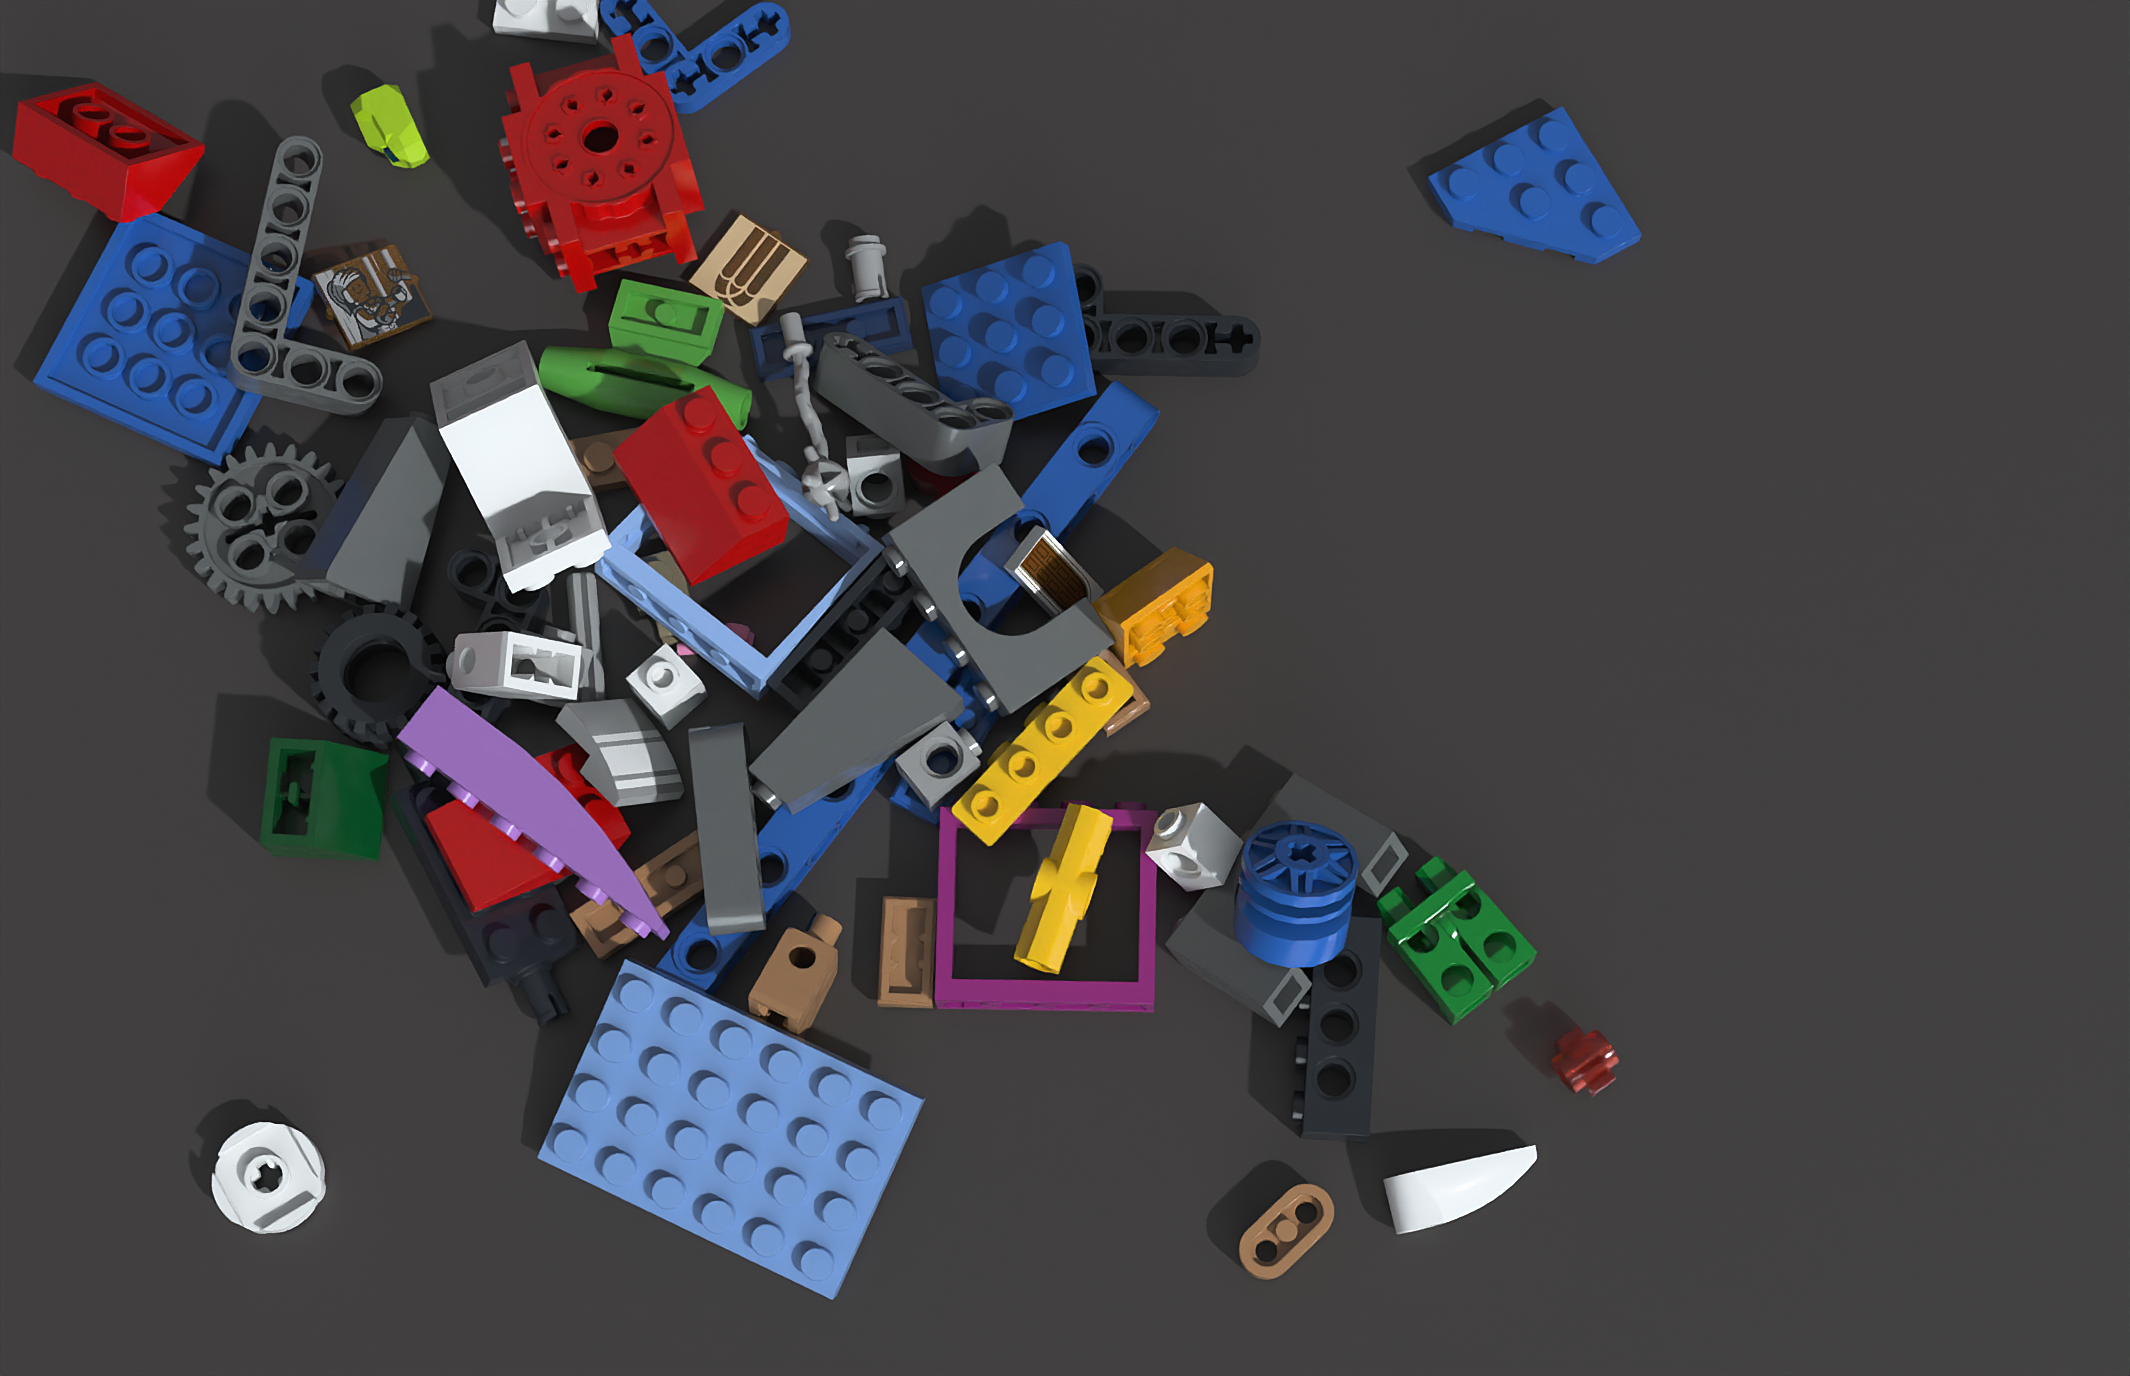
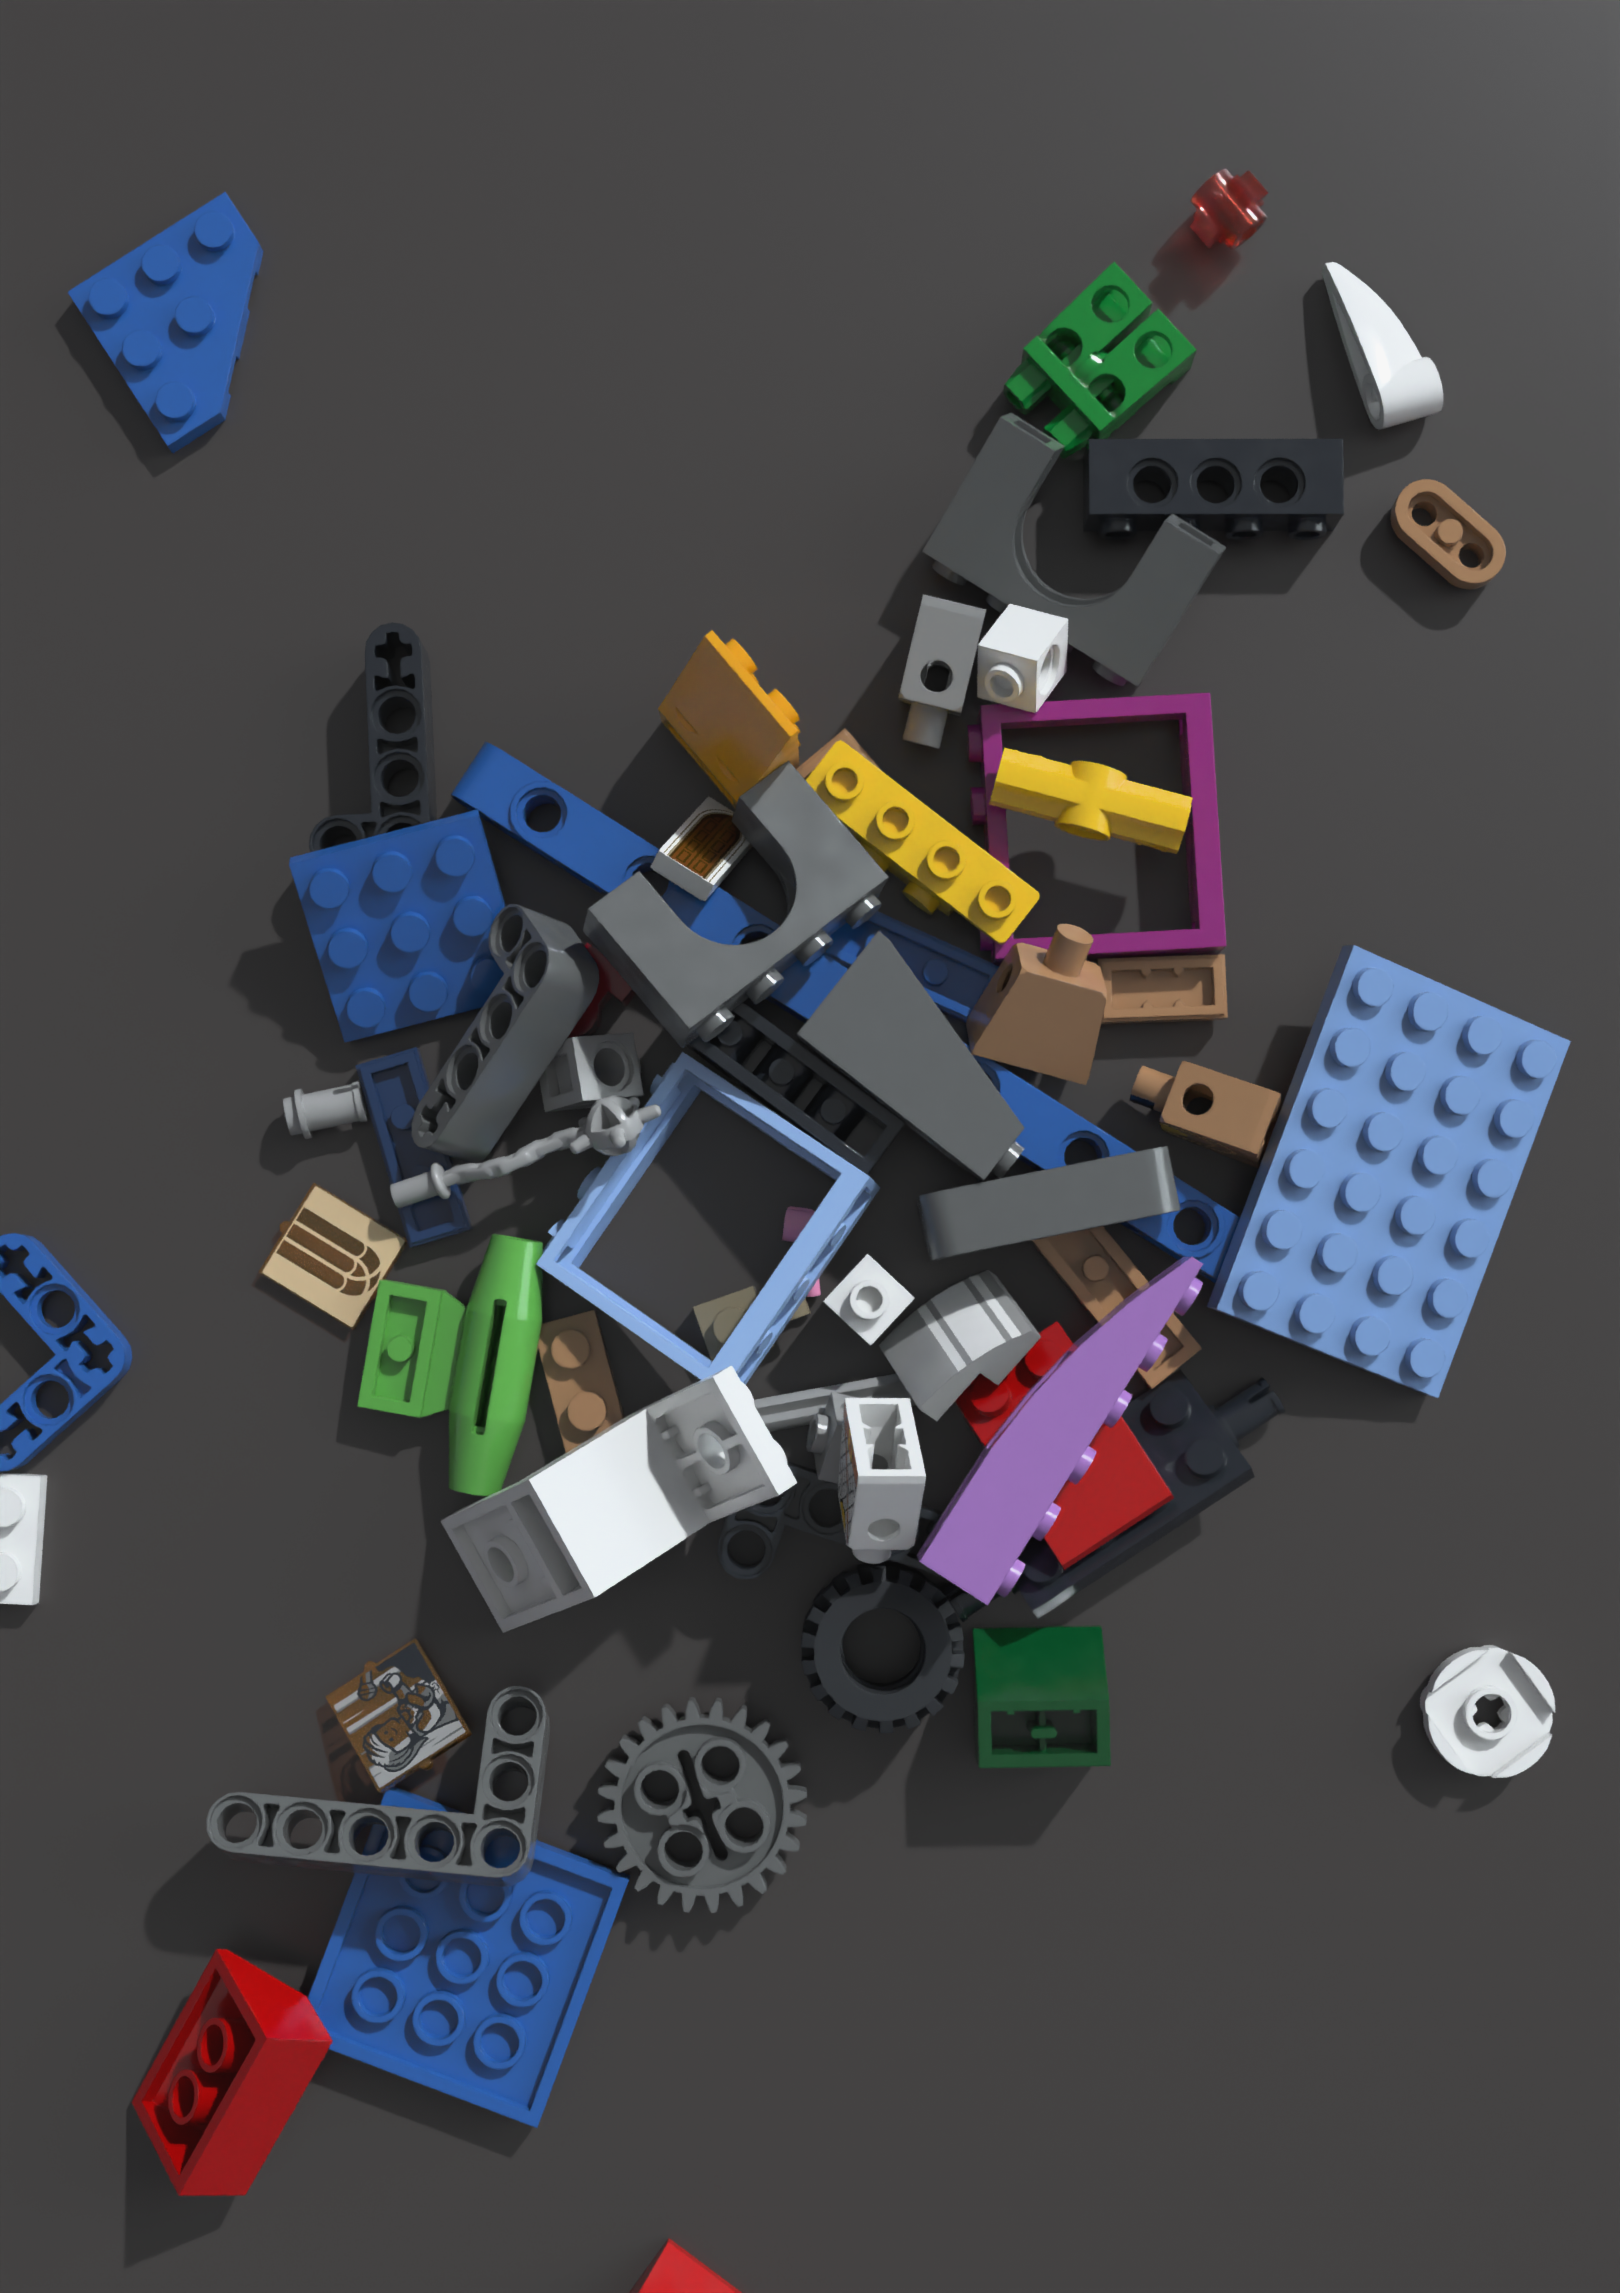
camera: 95 degrees left, 10 degrees up
dark grey slope [293,411,452,614] -> none
lime rock [350,84,430,168] -> none
red piece [497,33,705,294] -> none
red slope [612,385,790,587] -> none
light grey brick [895,720,983,812] -> none
blue wheel [1233,820,1359,968] -> none
none -> light grey torso [899,594,986,749]
none -> medium nougat torso [966,924,1107,1085]

